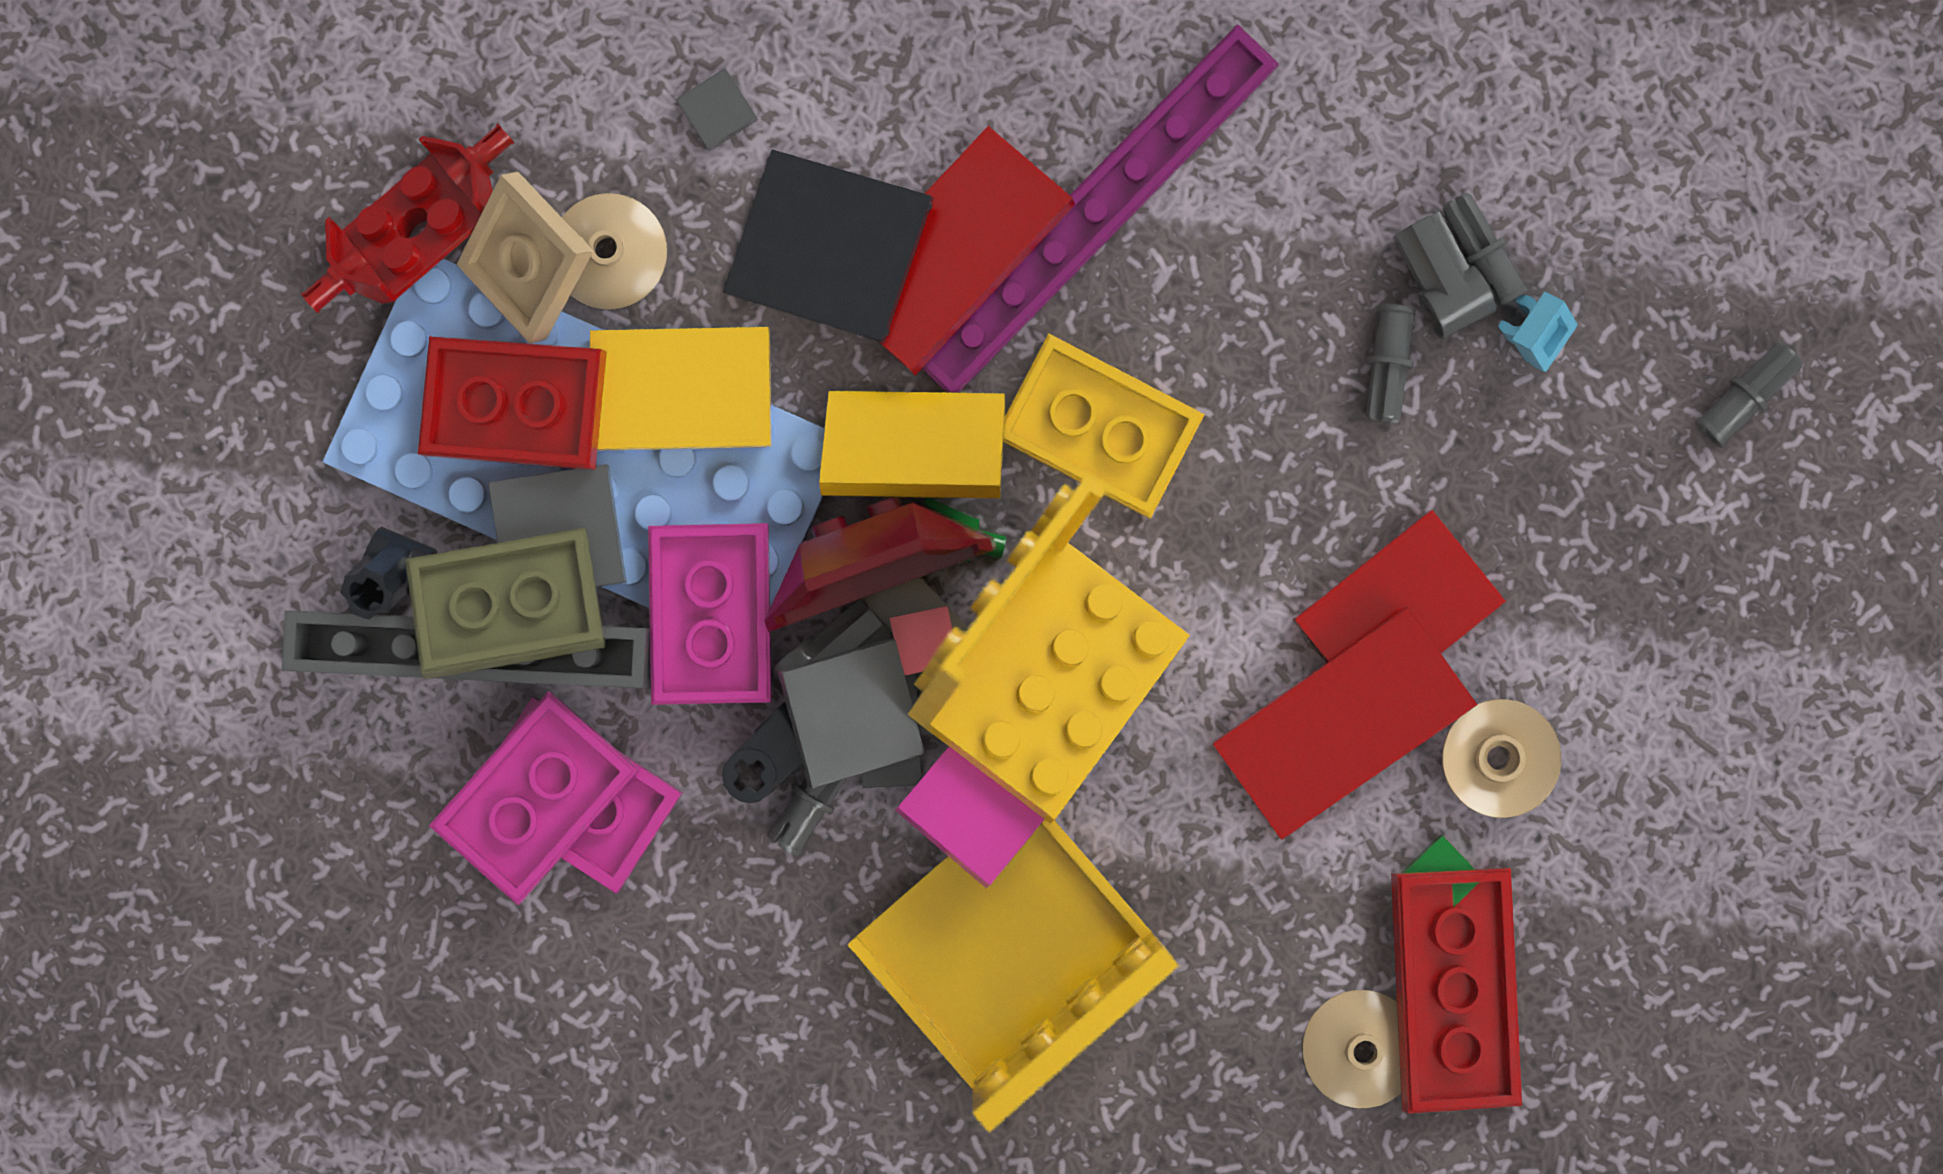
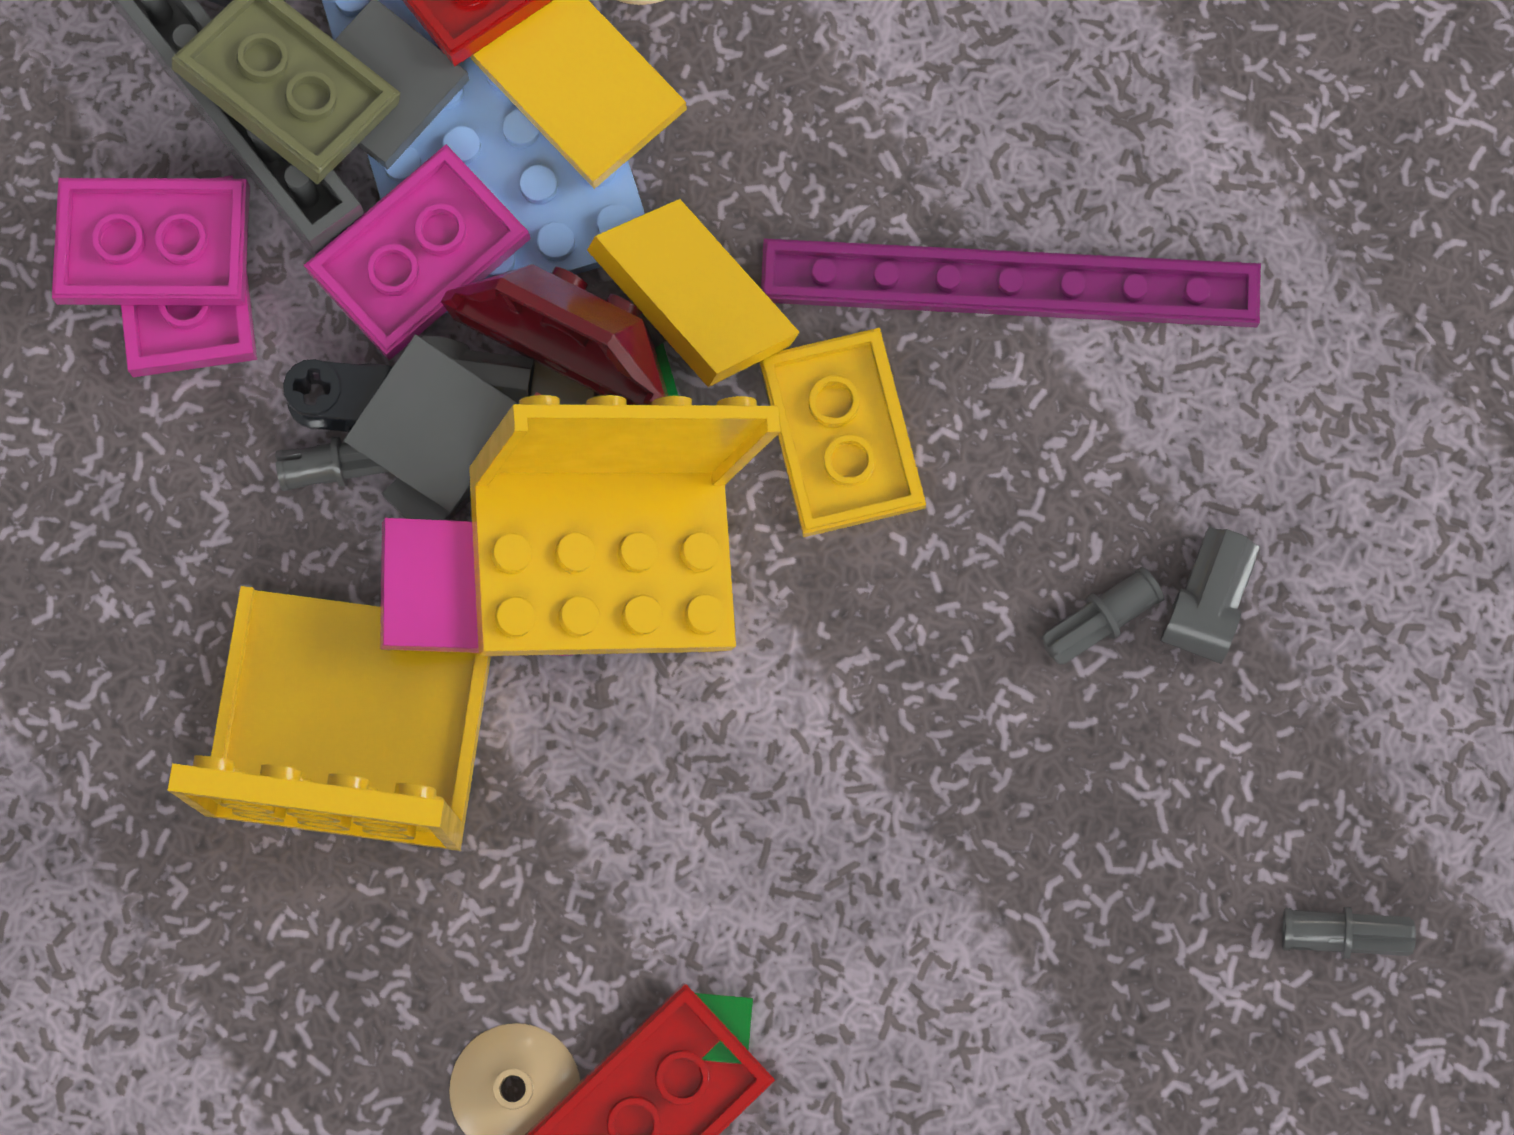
camera: 50 degrees right, 10 degrees down
black piece [723,149,934,343] -> none
red tile [877,126,1075,376] -> none
red tile [1213,607,1478,840] -> none
red tile [1293,510,1506,662] -> none
tan dish [1442,699,1561,818] -> none
dark grey axle [1443,193,1529,308] -> none
medium azure tile [1498,291,1578,373] -> none

